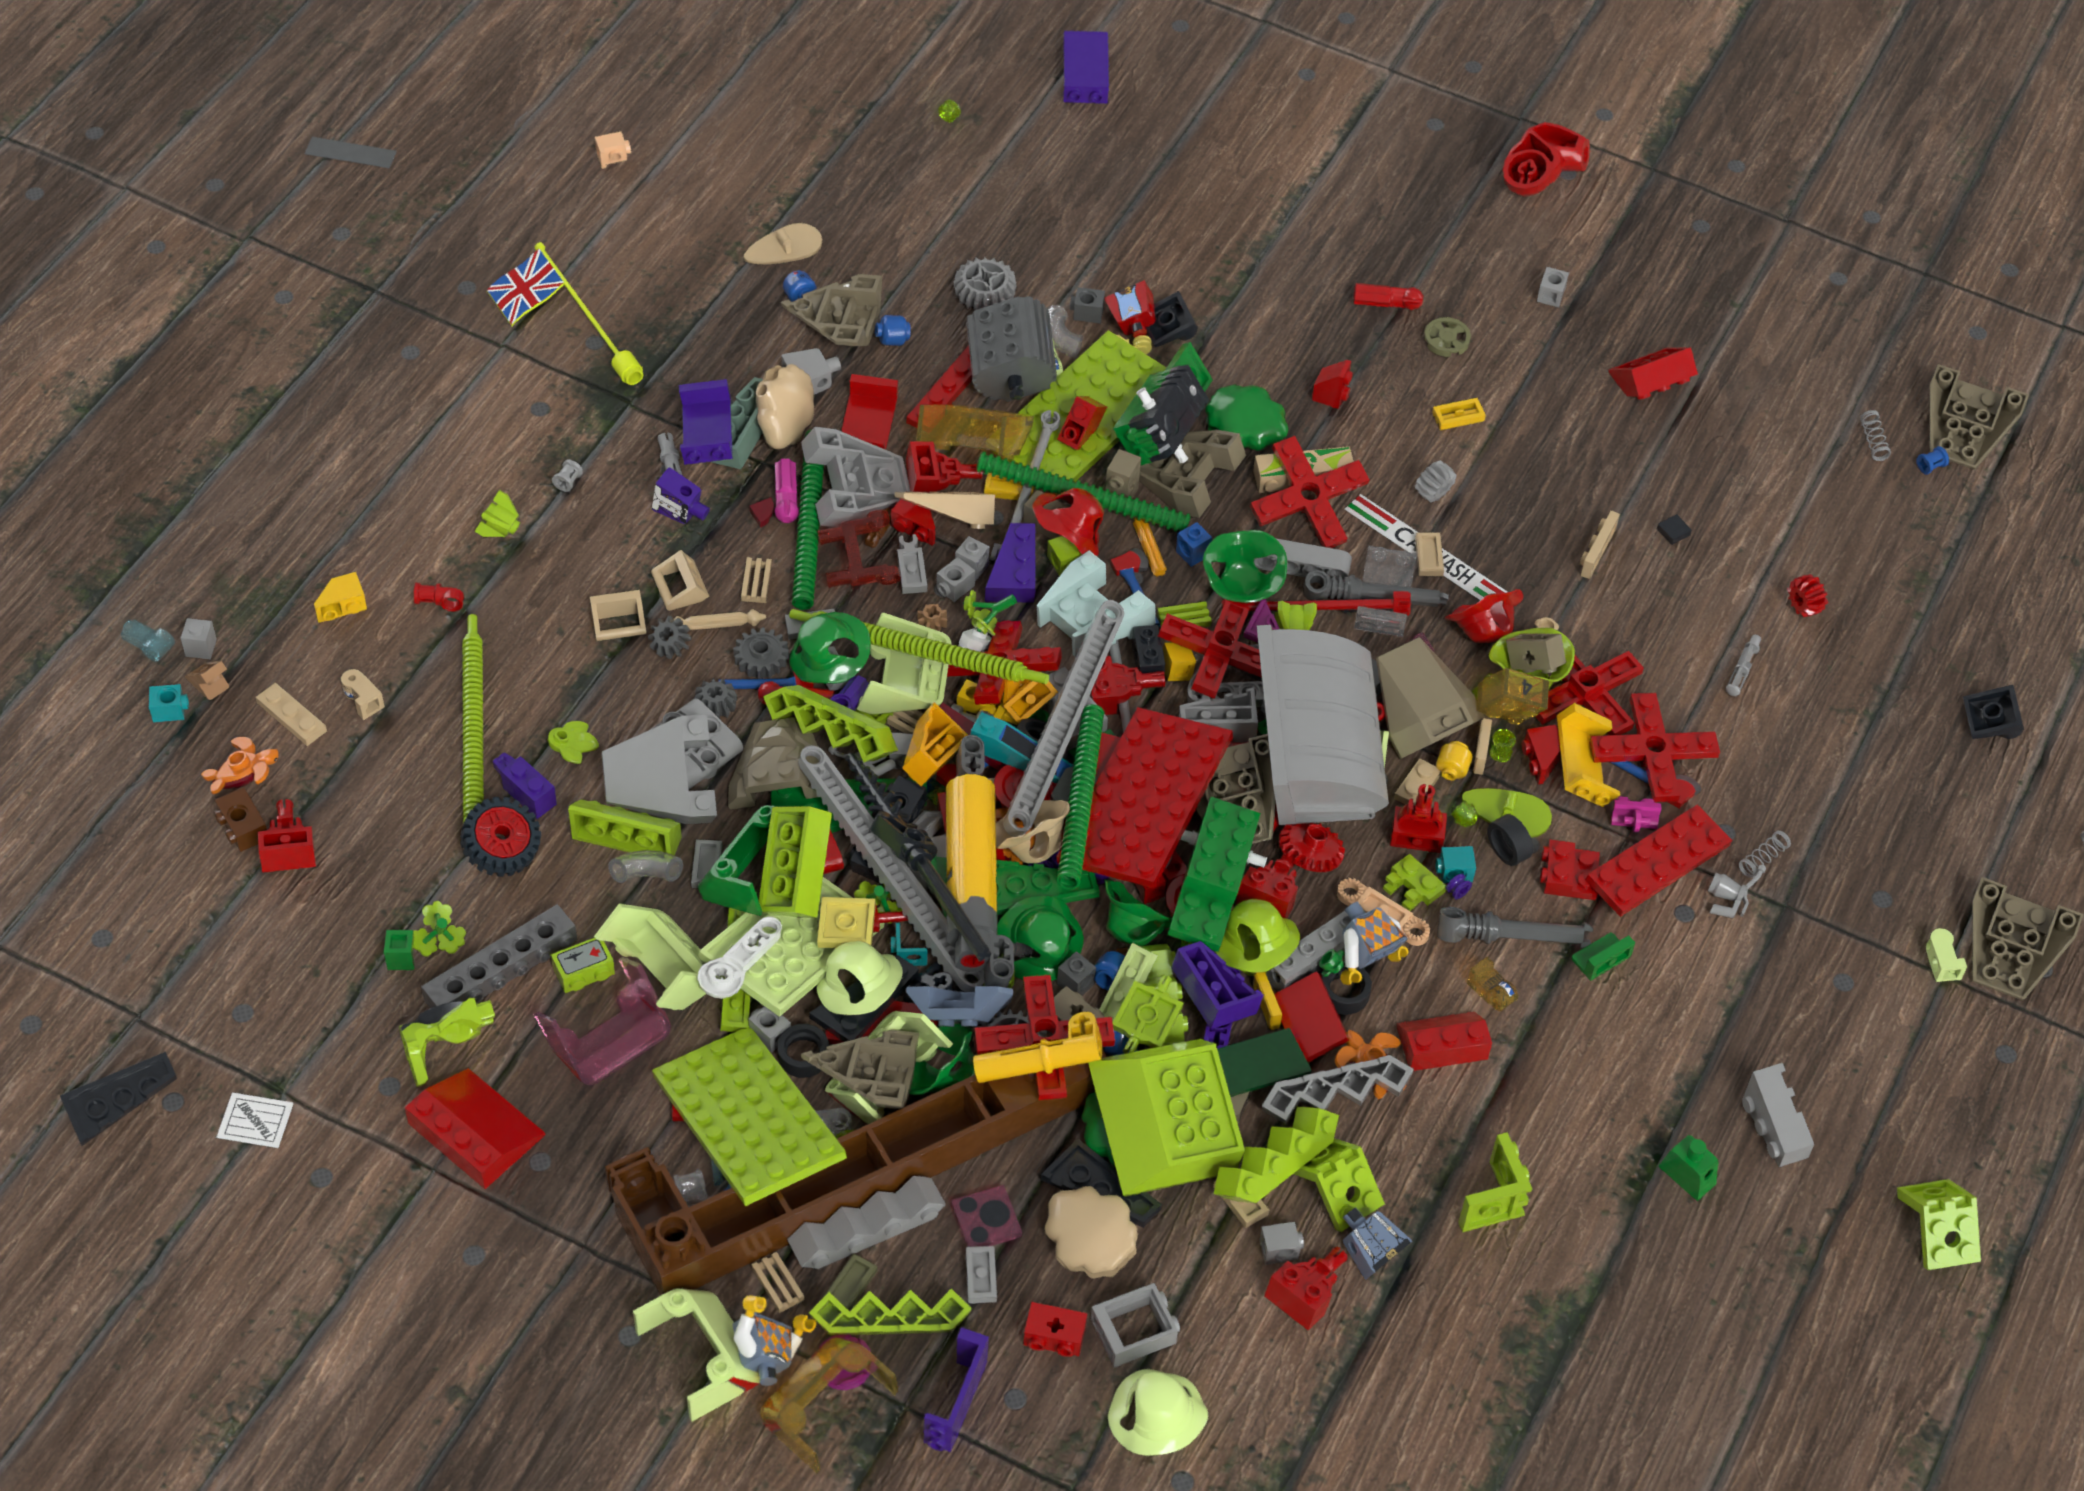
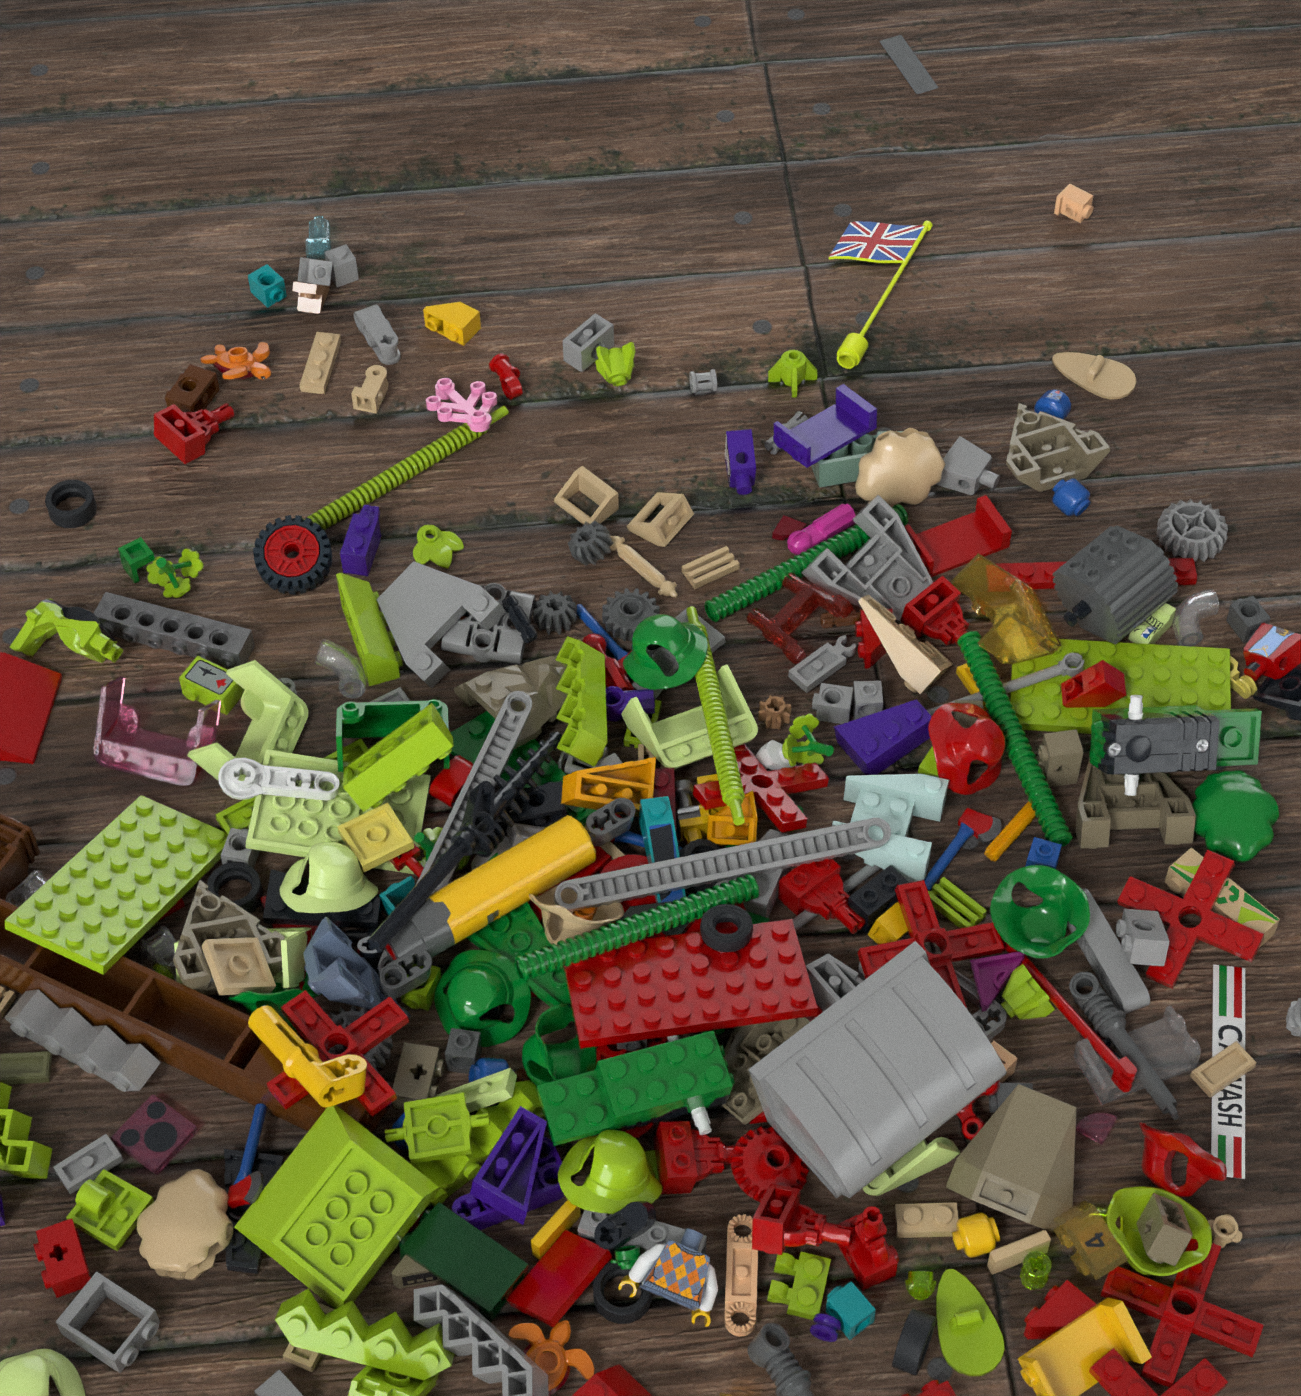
camera: 60 degrees right, 0 degrees up
none -> black tyre [45,480,97,528]
none -> lime plate [66,1169,154,1252]
none -> tan plate [201,937,276,995]
none -> piece [227,1104,267,1209]
none -> light grey brick [298,257,333,286]
none -> light grey piece [353,304,401,365]
none -> bright pink plant [426,378,497,432]
none -> black axle [502,595,537,643]
none -> light grey brick [563,313,614,372]
none -> black piece [594,1201,656,1249]
none -> black tyre [700,904,753,952]
none -> red brick [752,1183,854,1255]
none -> lime brick [768,350,817,398]
none -> light grey brick [1116,909,1170,966]

